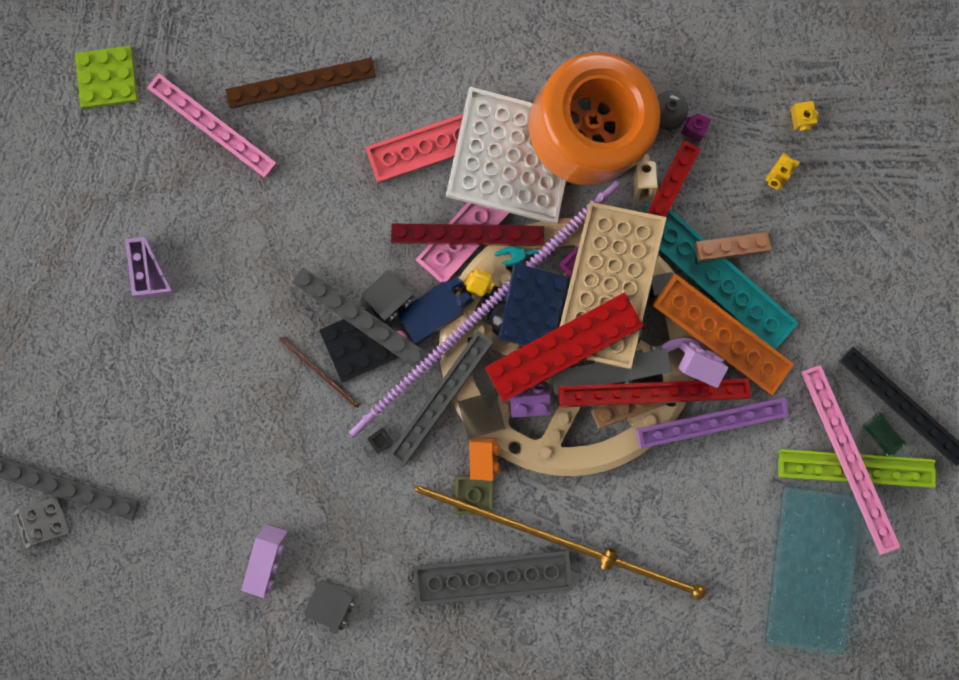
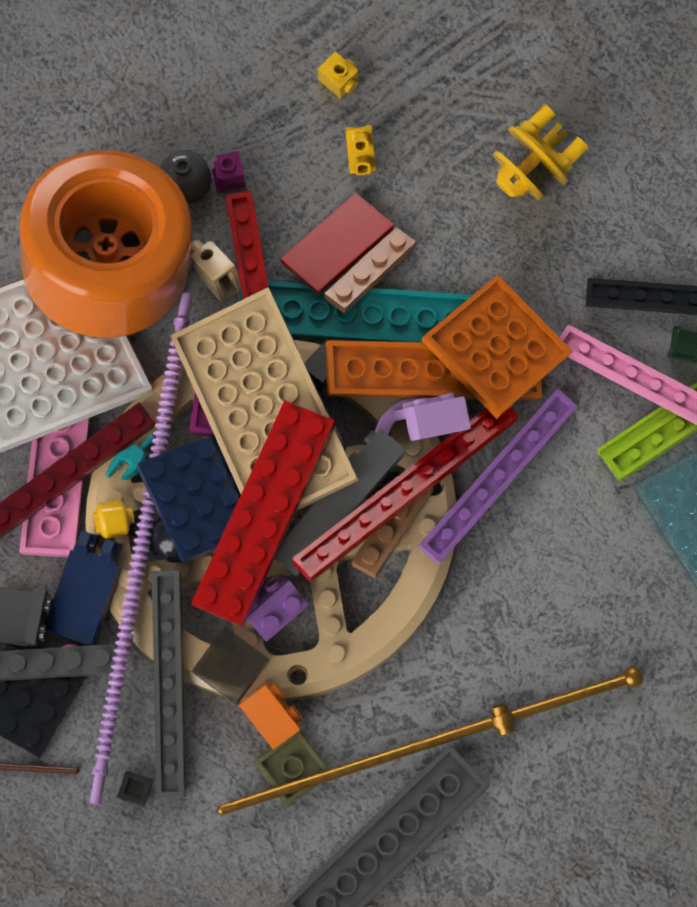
camera: 35 degrees left, 10 degrees down
none -> red tile [280,193,394,296]
none -> orange plate [421,275,573,419]
none -> yellow piece [492,104,589,201]

